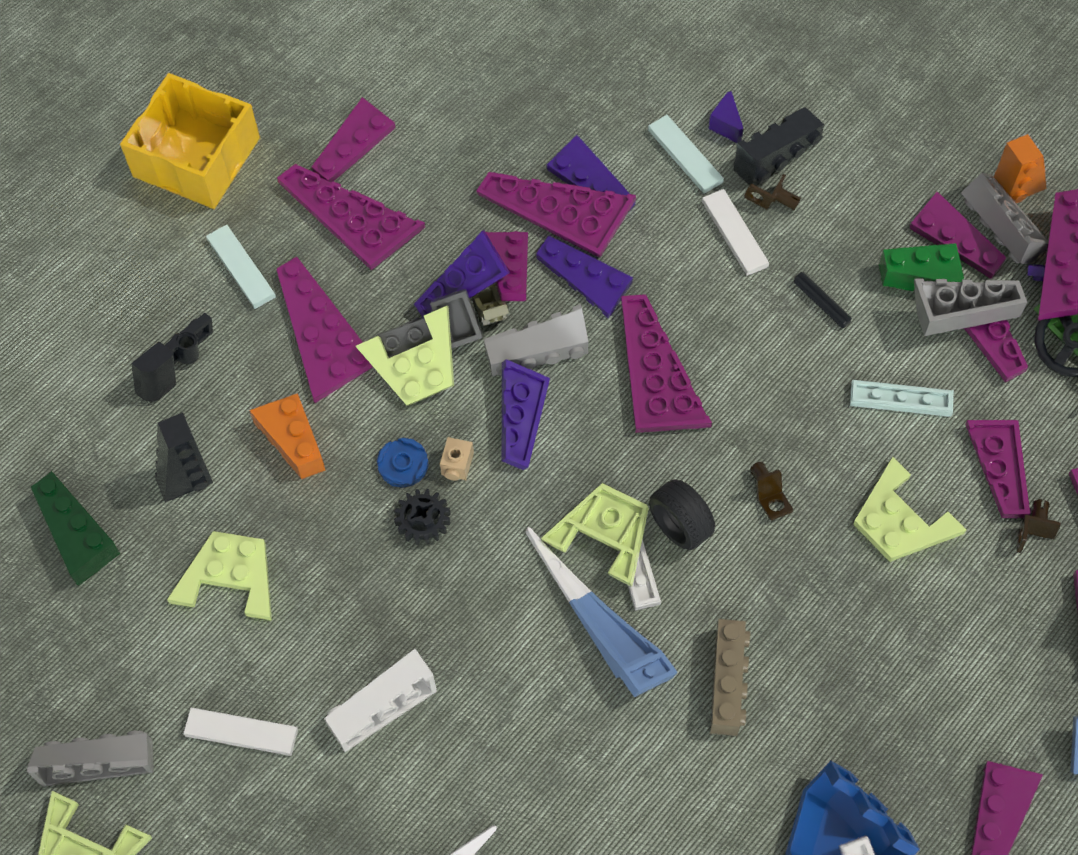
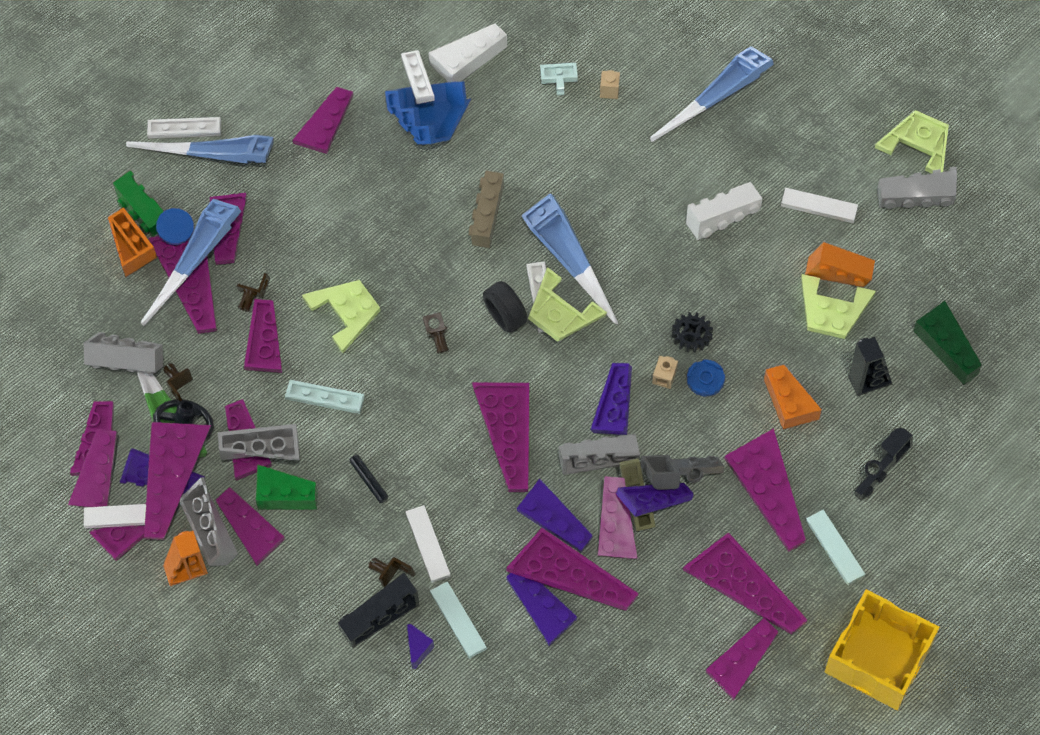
camera: 175 degrees left, 0 degrees up
yellowish green wing [356,306,454,406] -> none
none -> orange wedge [805,242,875,287]

